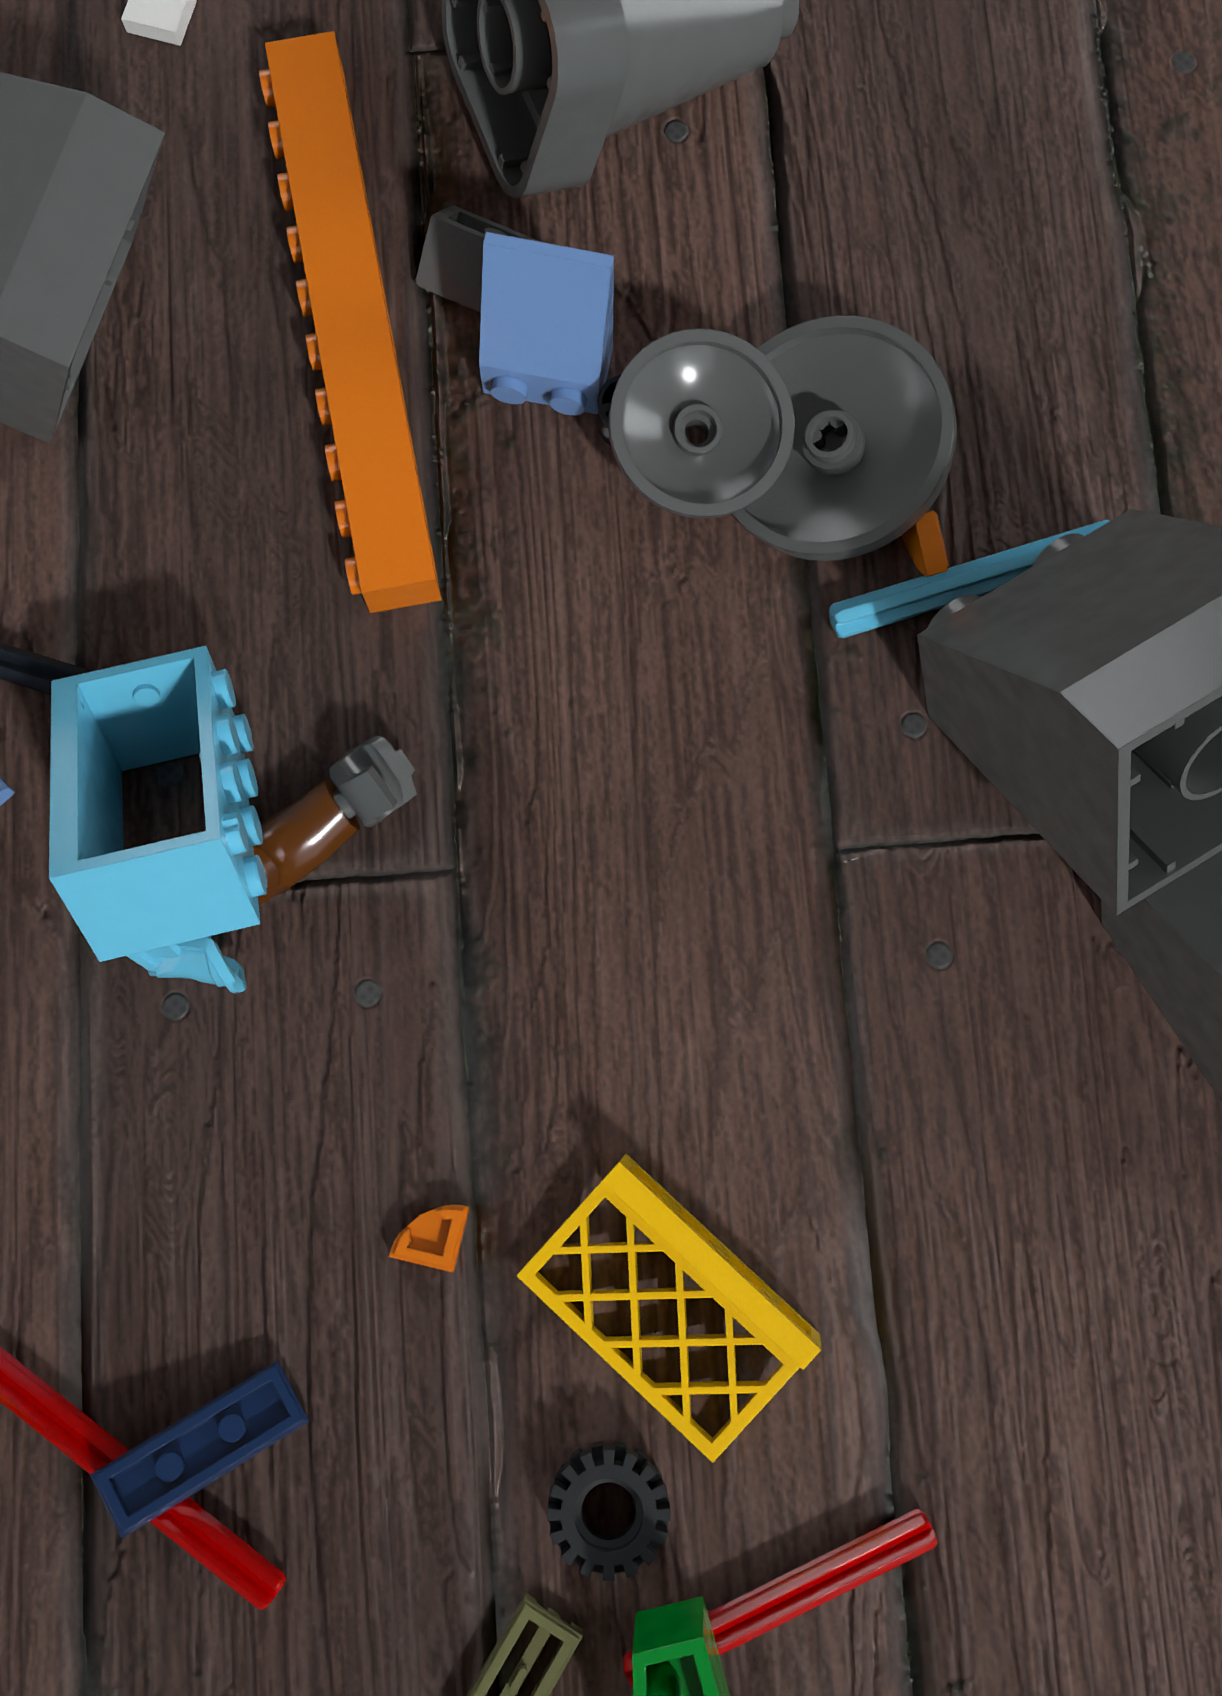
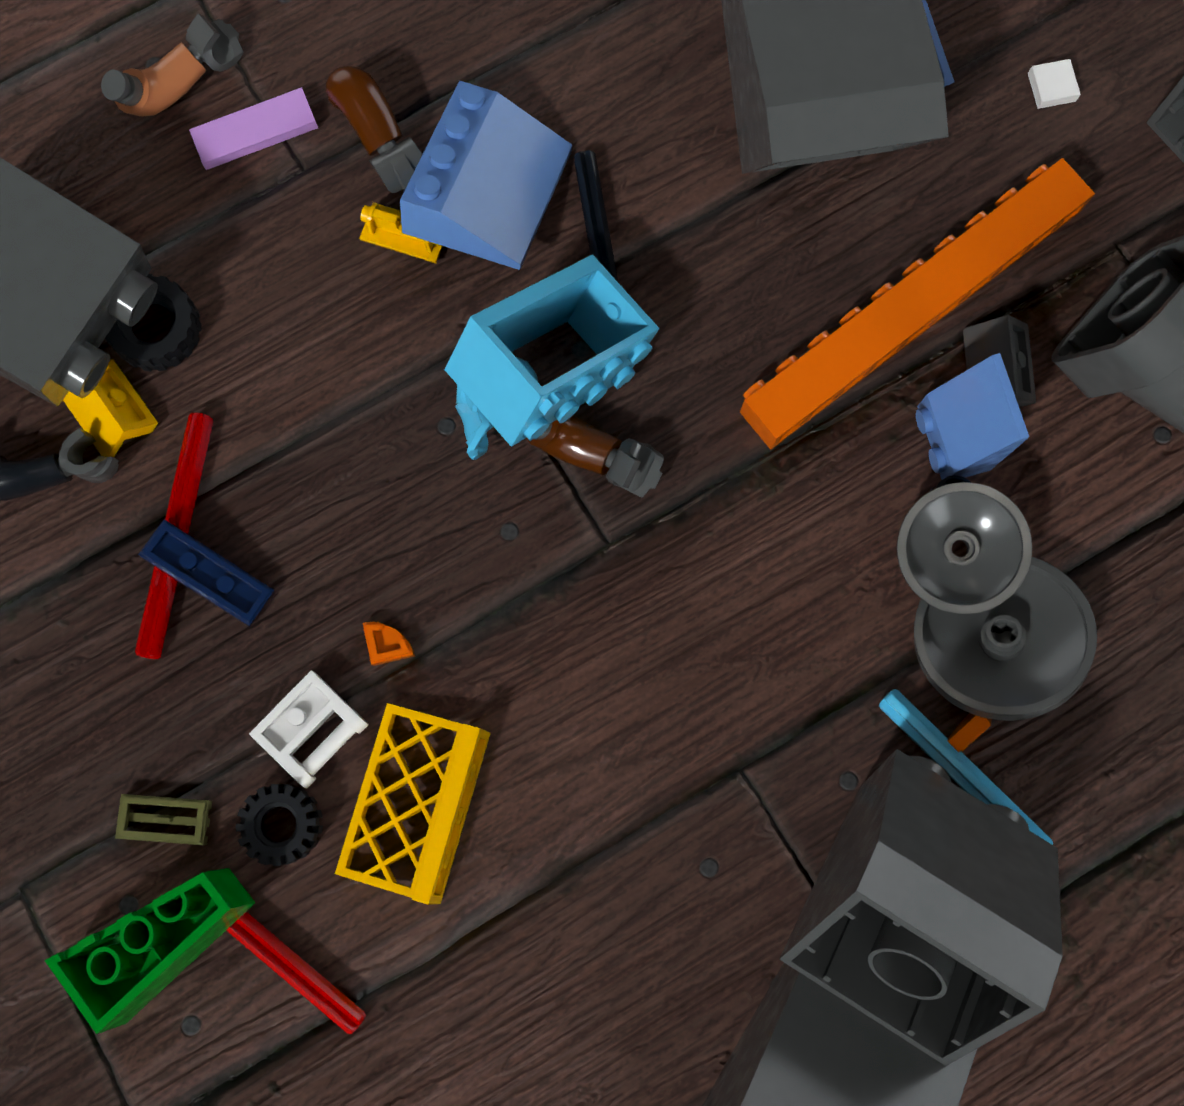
camera: 65 degrees right, 0 degrees up
none -> white plate [249,670,369,789]

